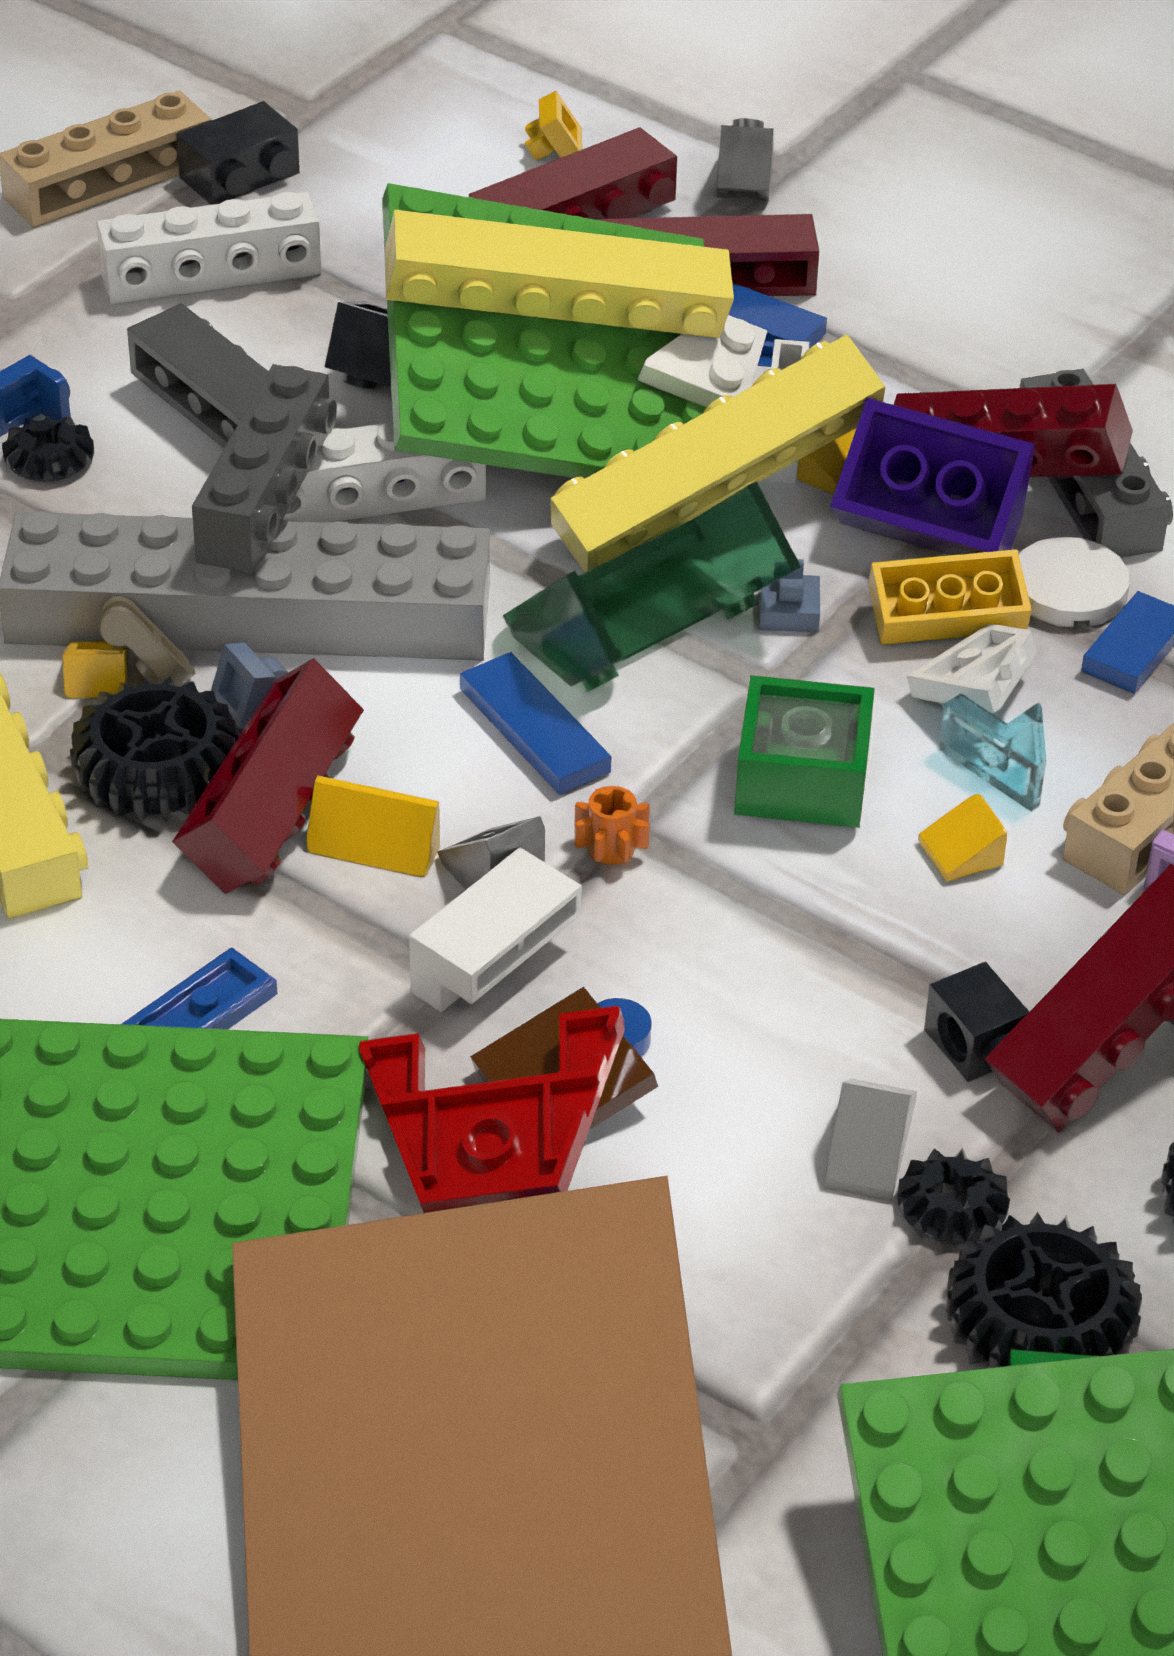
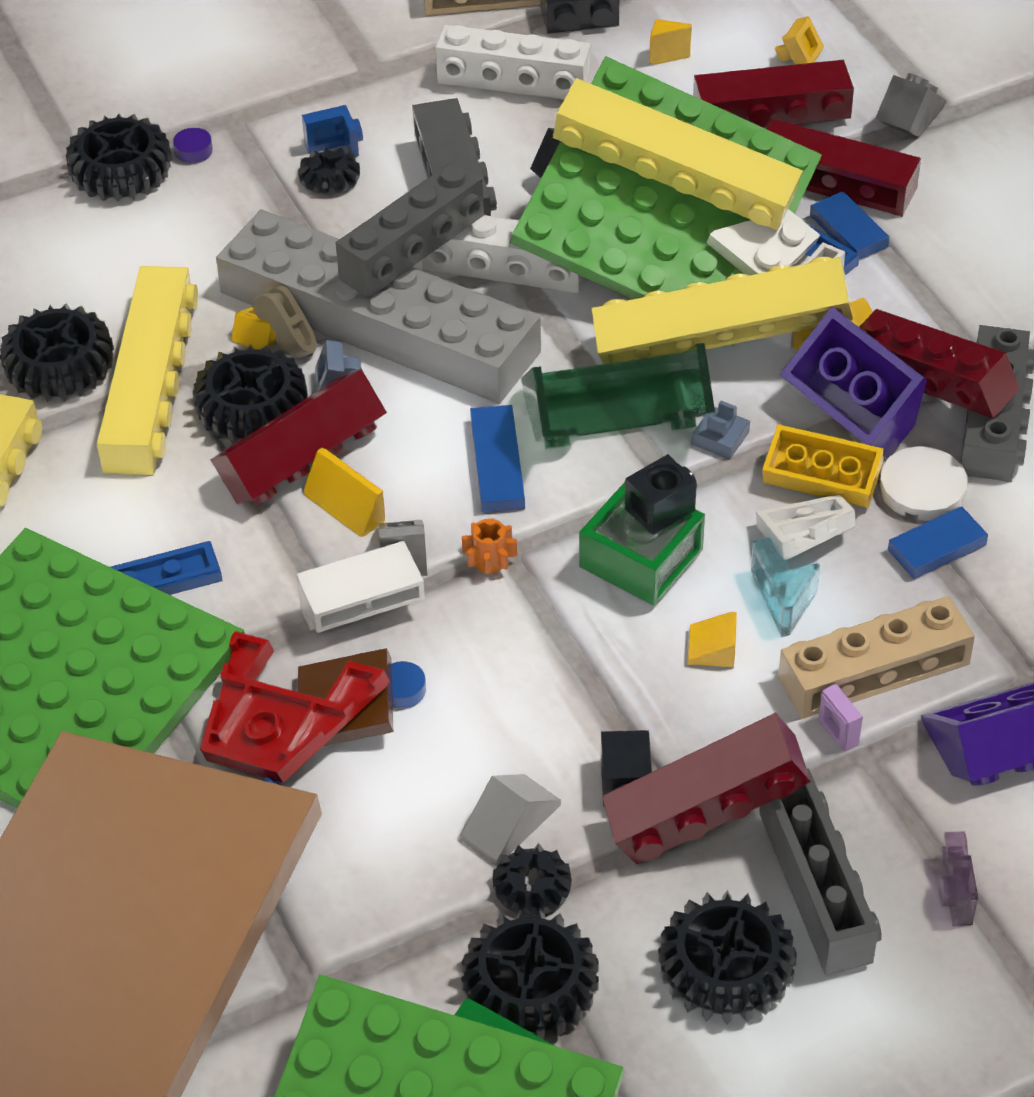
camera: 30 degrees right, 5 degrees up
none -> black brick [624,454,697,536]
none -> yellow slope [649,19,692,64]

